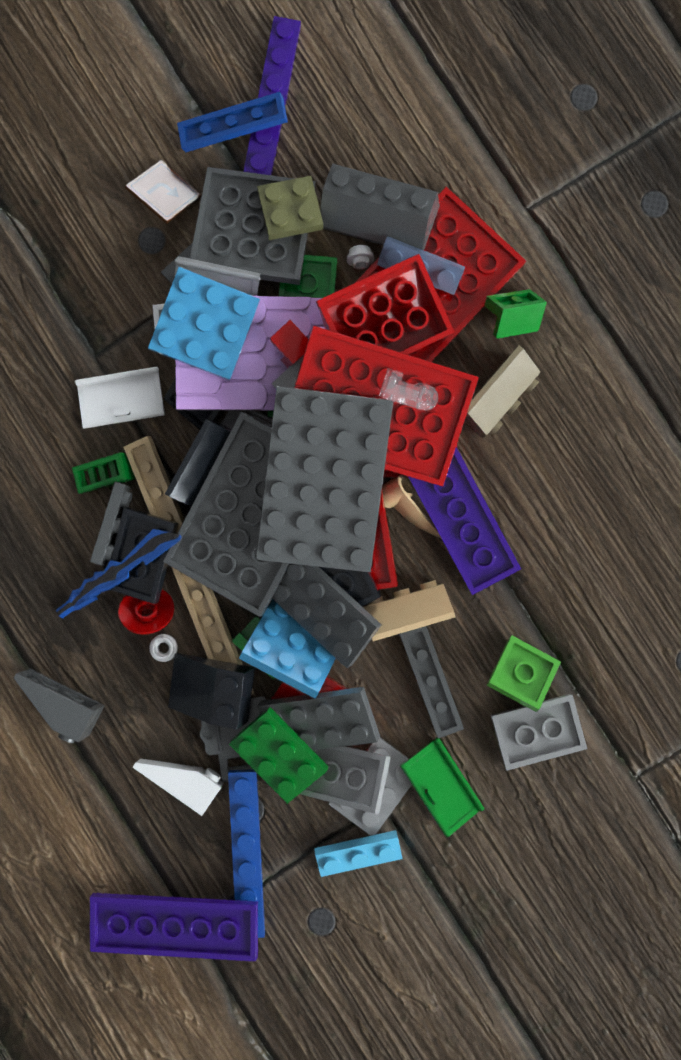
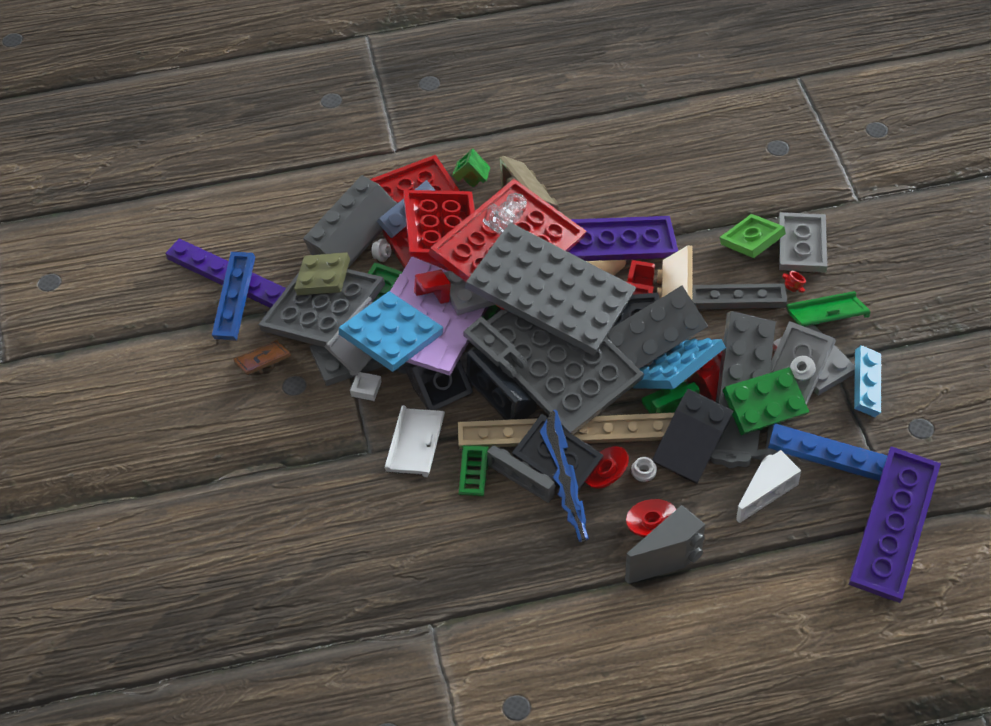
camera: 75 degrees left, 35 degrees down
none -> dark grey hinge [463,317,528,378]
none -> red dish [626,499,677,537]
none -> red panel [627,260,655,286]
none -> red plate [782,271,806,293]
none -> white plate [790,356,816,380]

